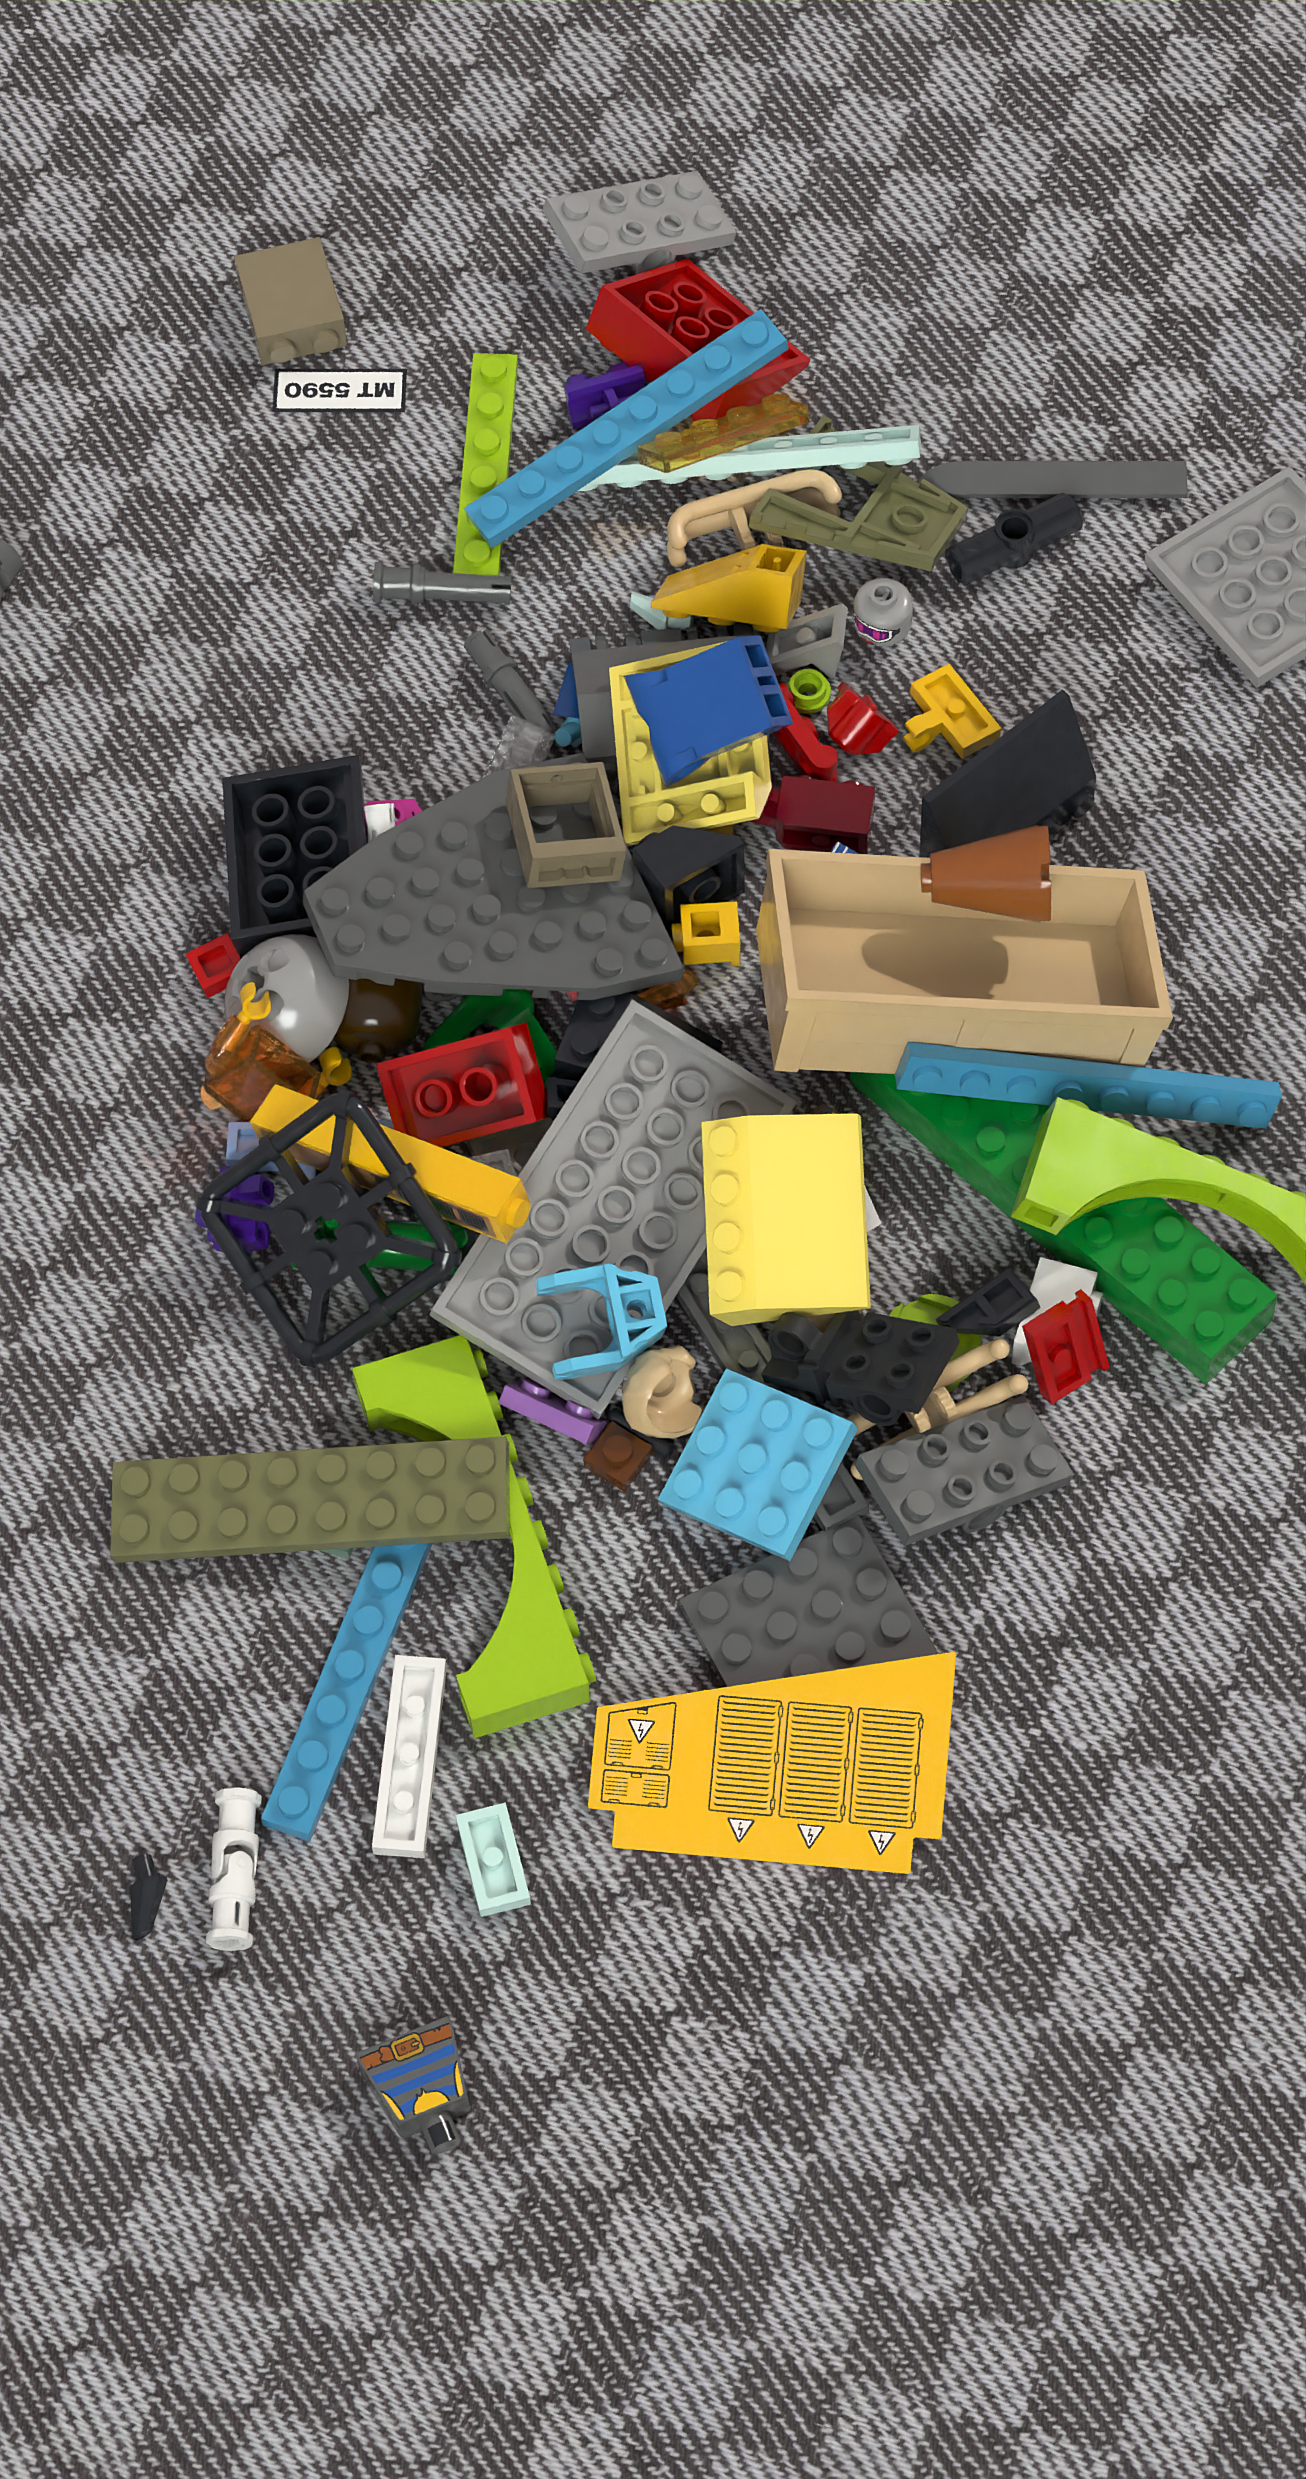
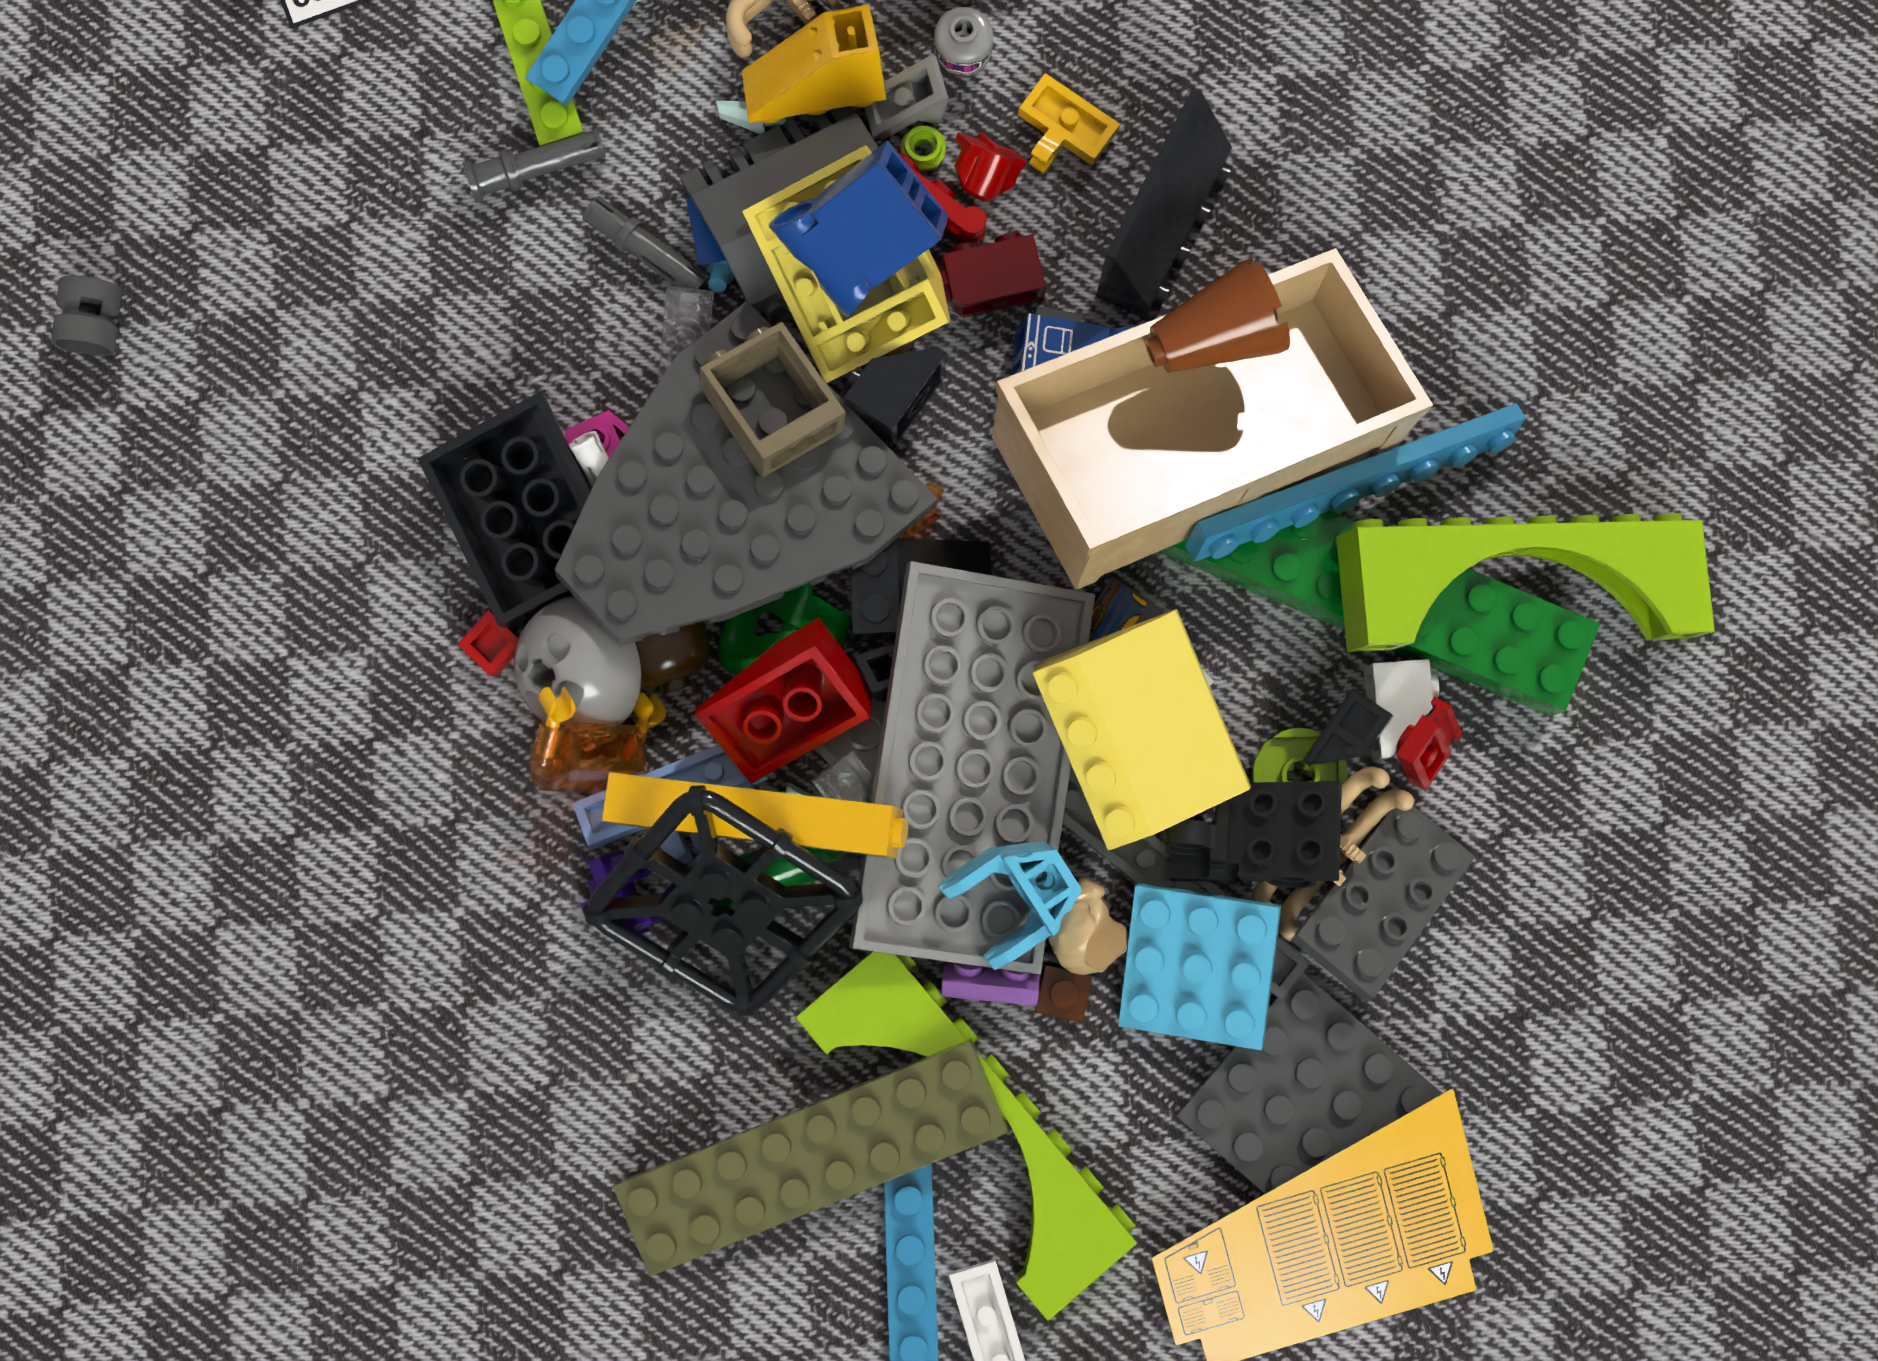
camera: 25 degrees left, 20 degrees up
yellow brick [672,901,740,966] -> none

